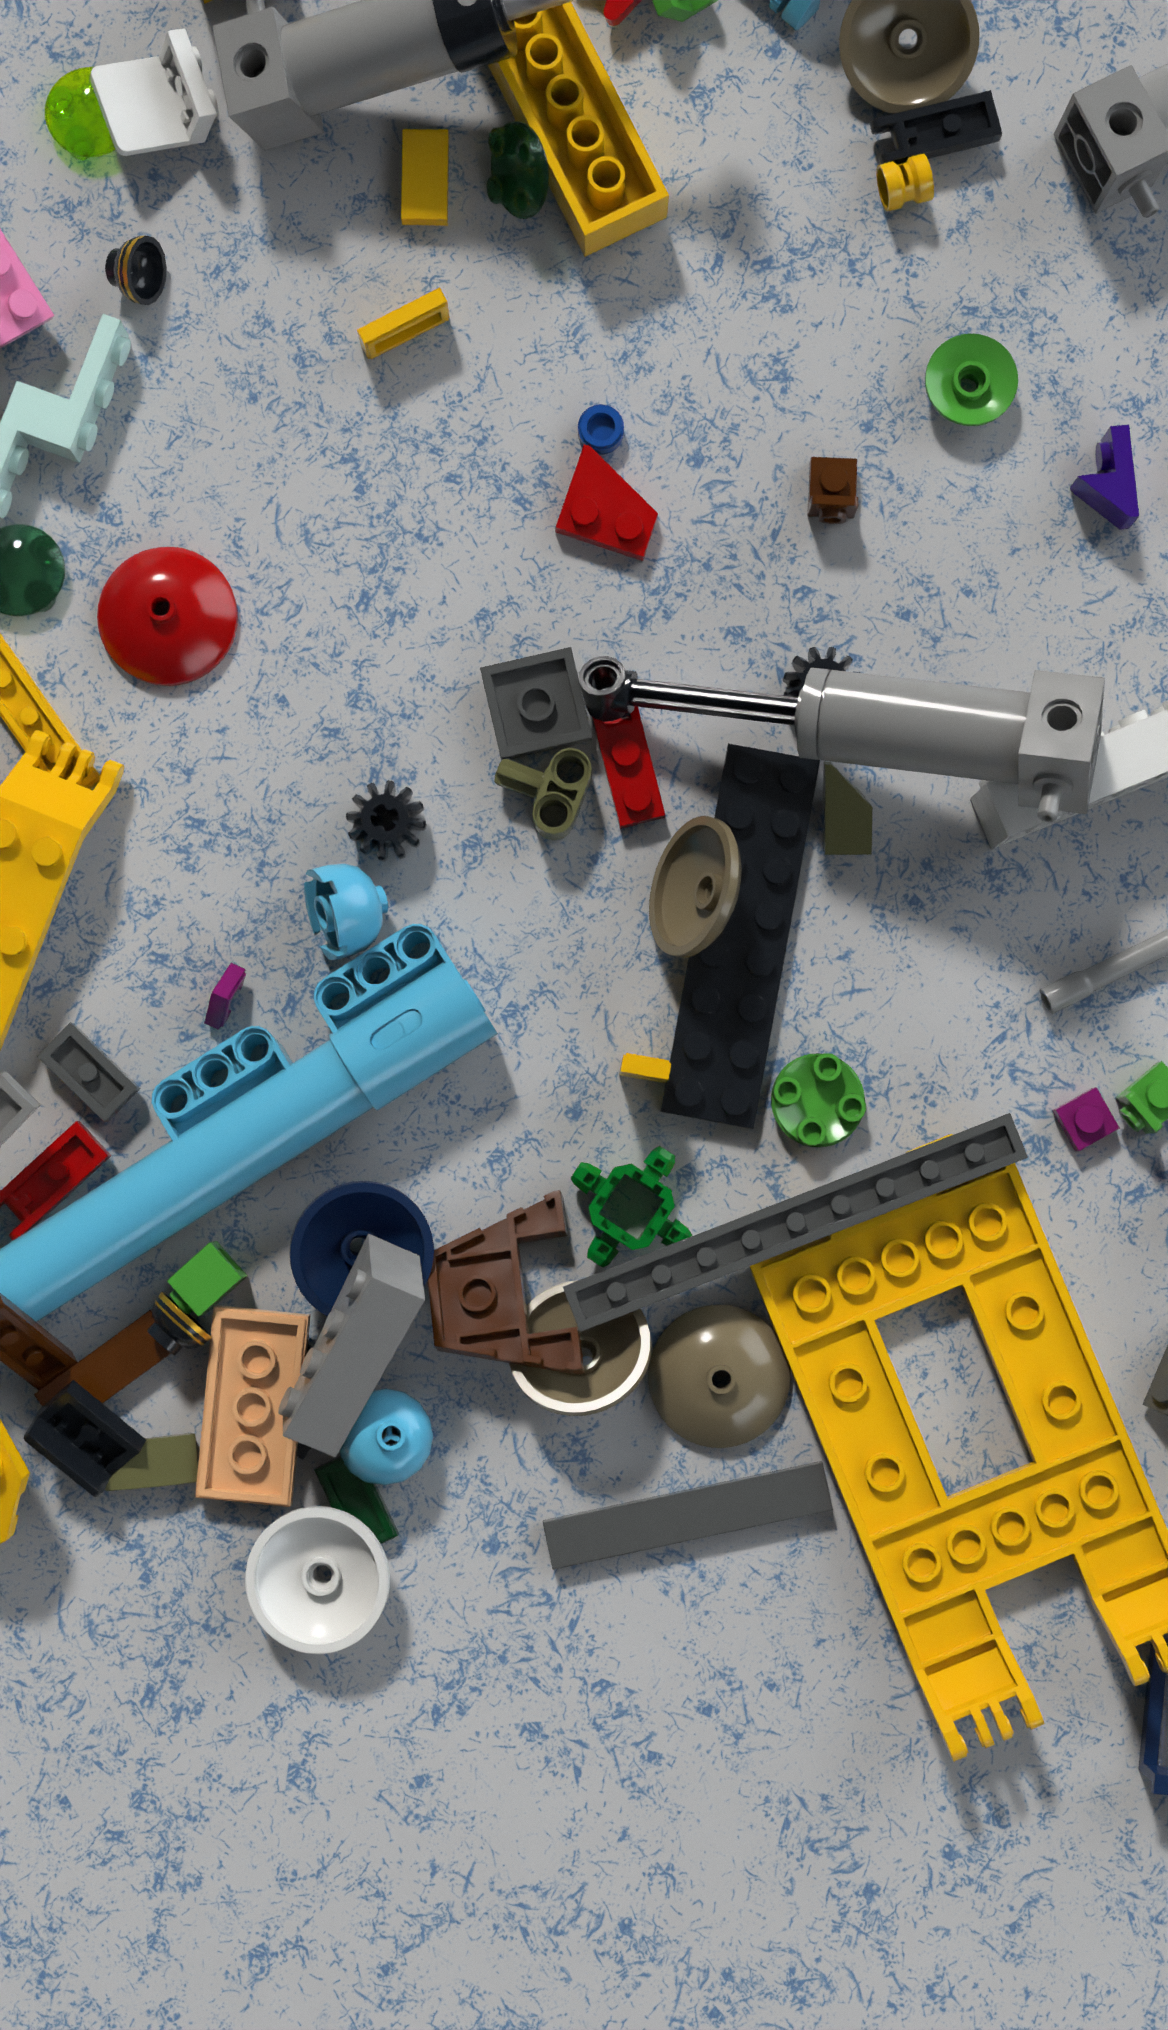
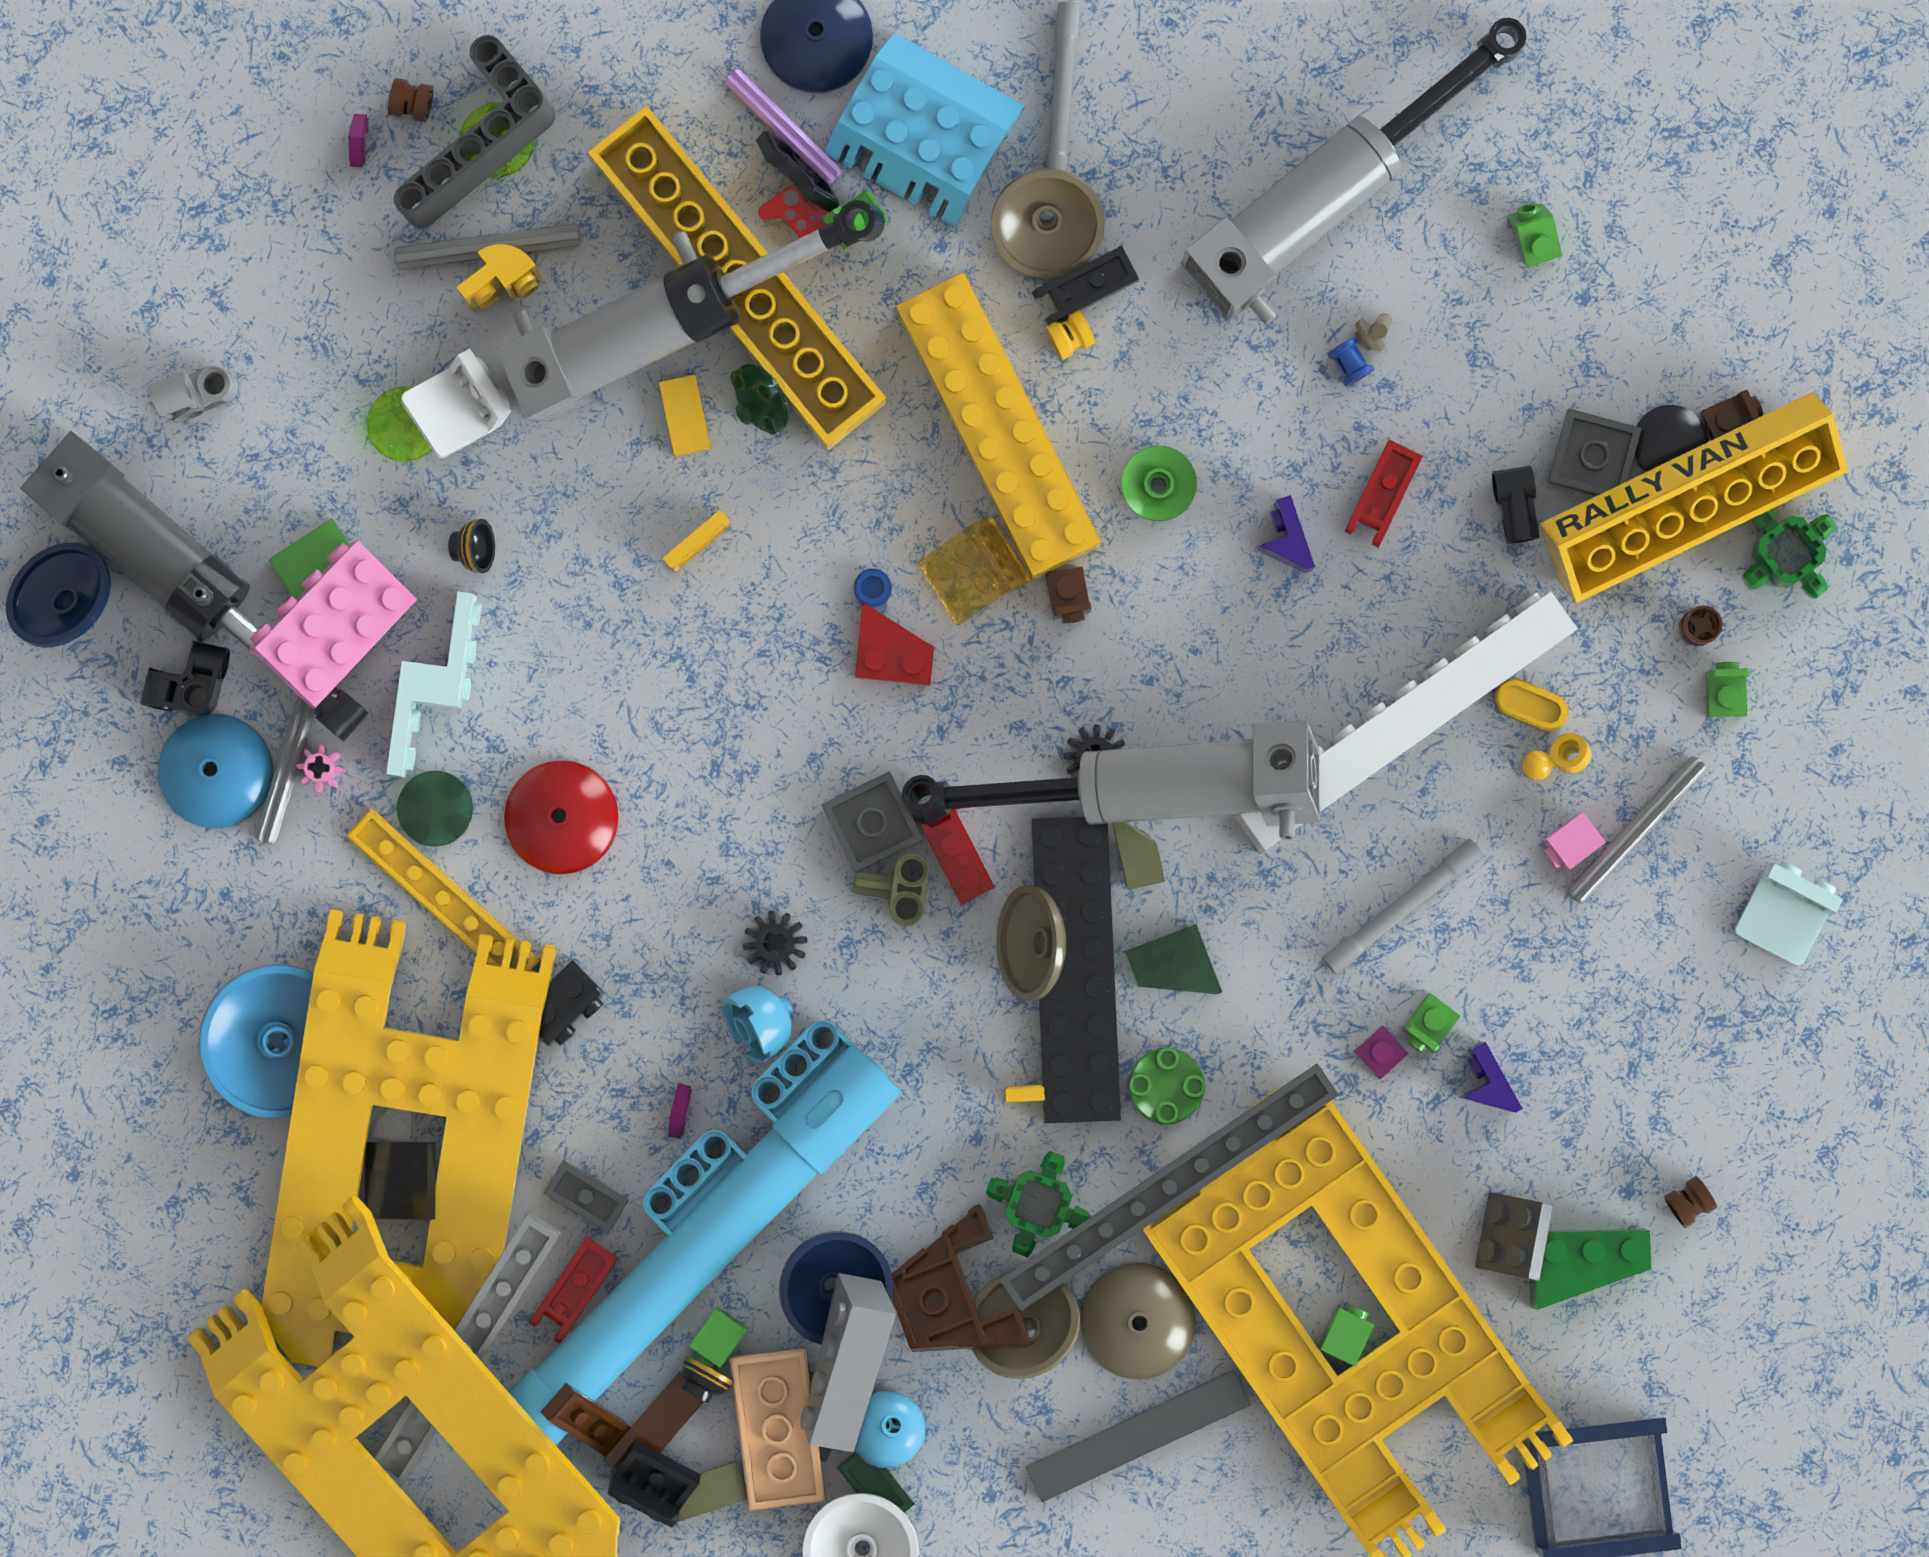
camera: 15 degrees left, 0 degrees up
none -> black bracket [539,960,605,1046]
none -> yellow brick [896,272,1101,581]
none -> clear yellow bracket [918,517,1032,625]
none -> clear green wing [1125,924,1222,995]
none -> bright green brick [1318,1303,1375,1367]

